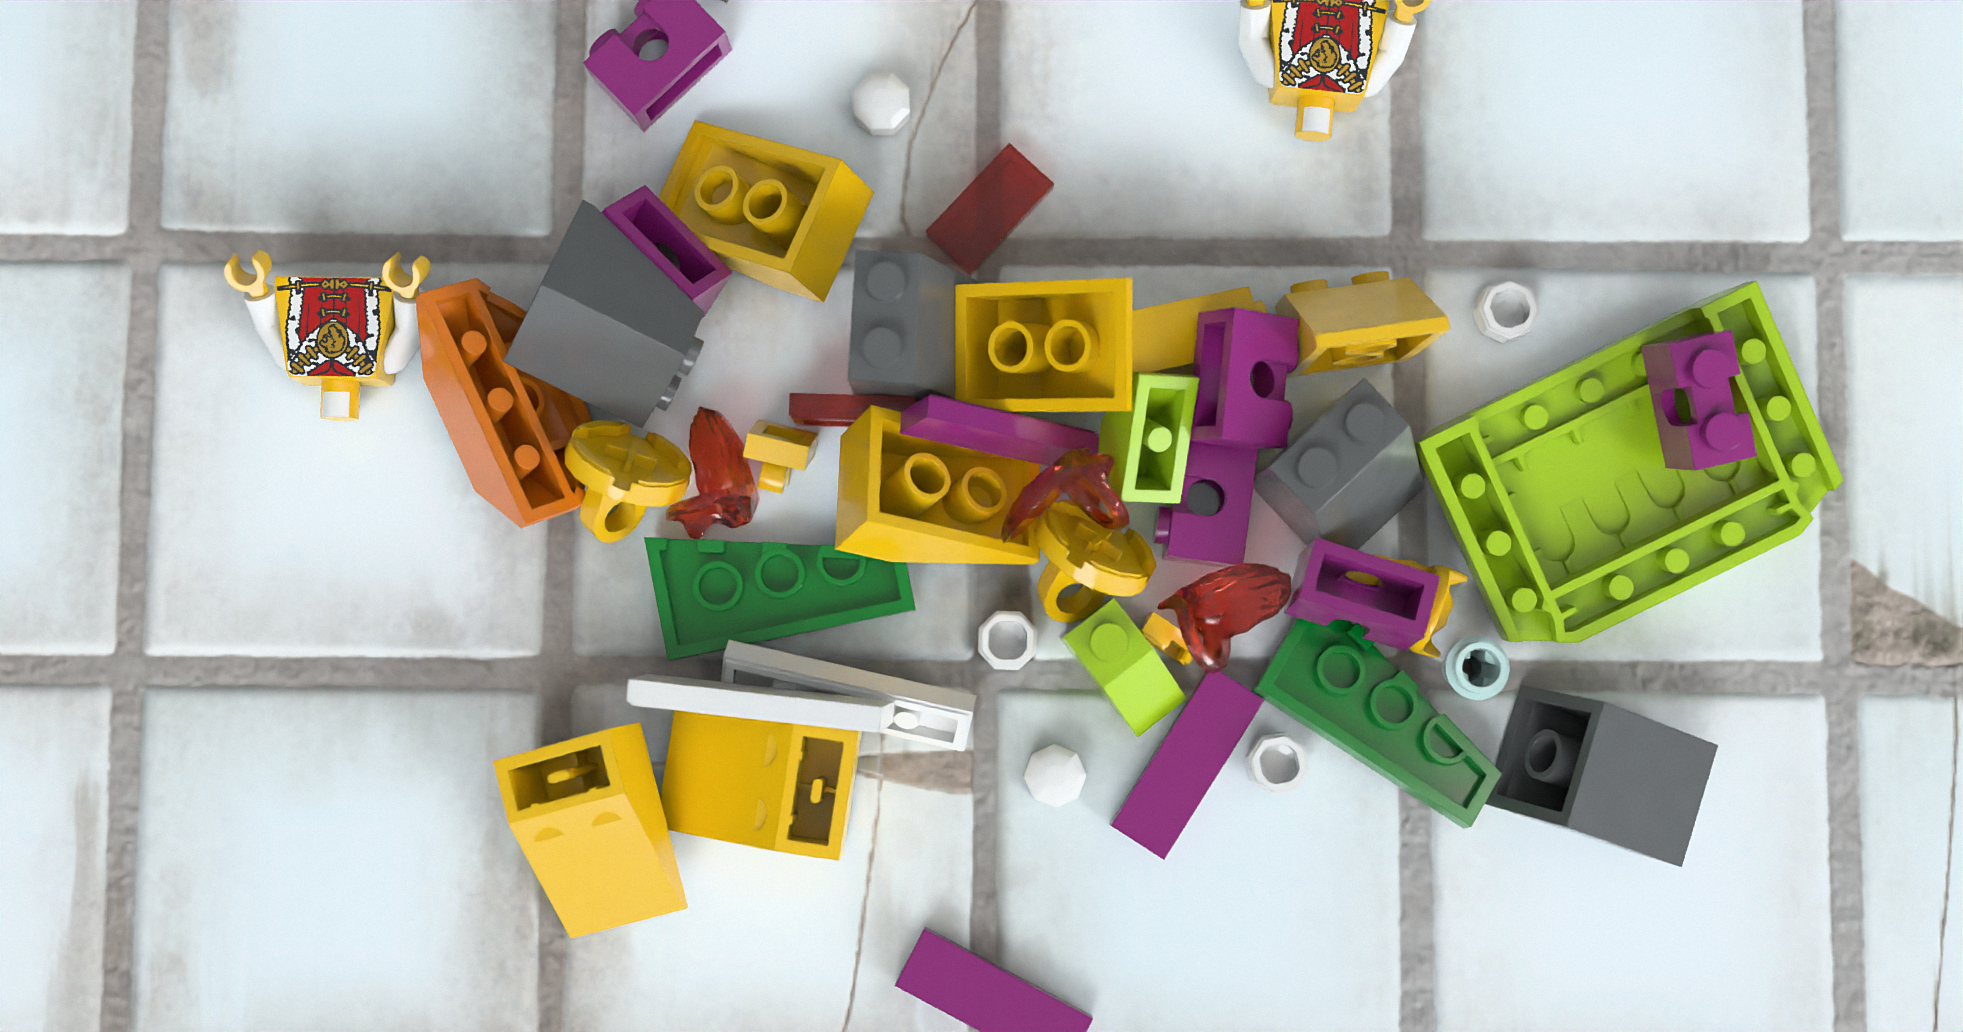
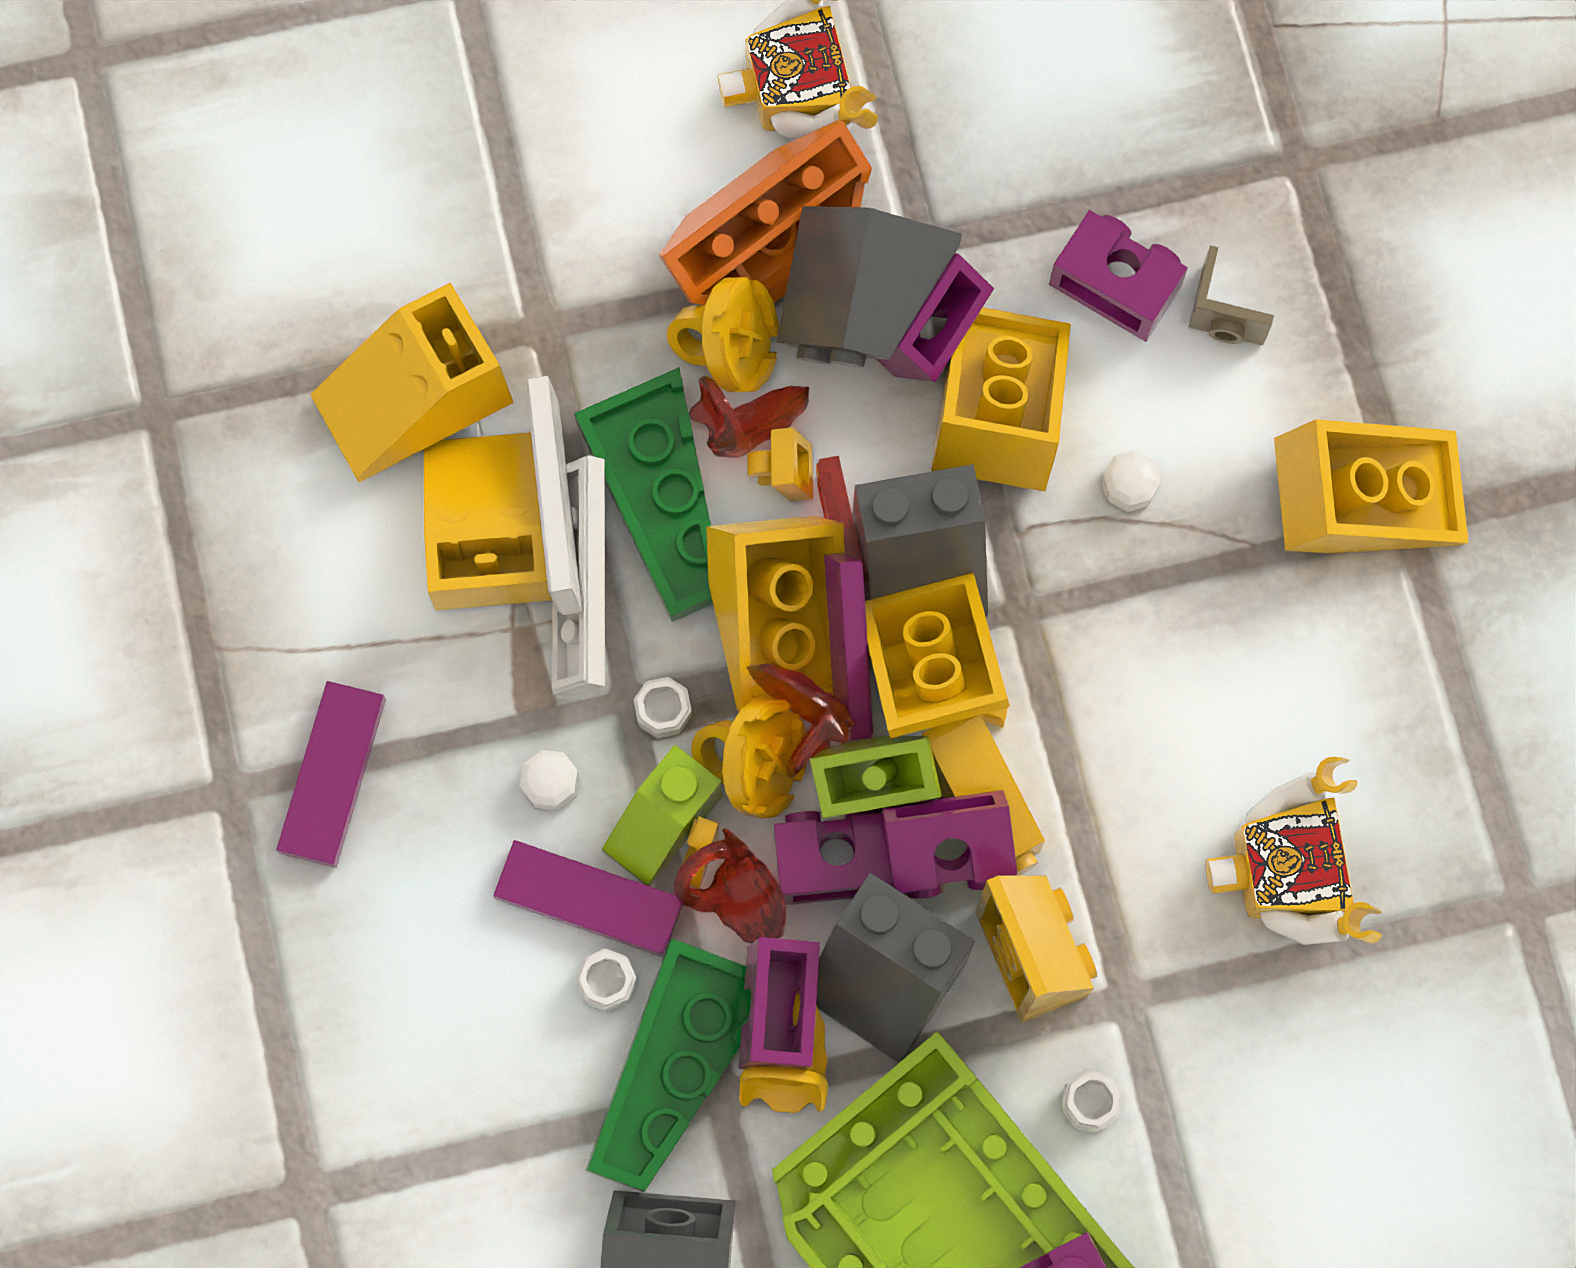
camera: 80 degrees right, 10 degrees down
clear red tile [926,143,1054,277] -> none
light aqua cone [1441,636,1510,700] -> none

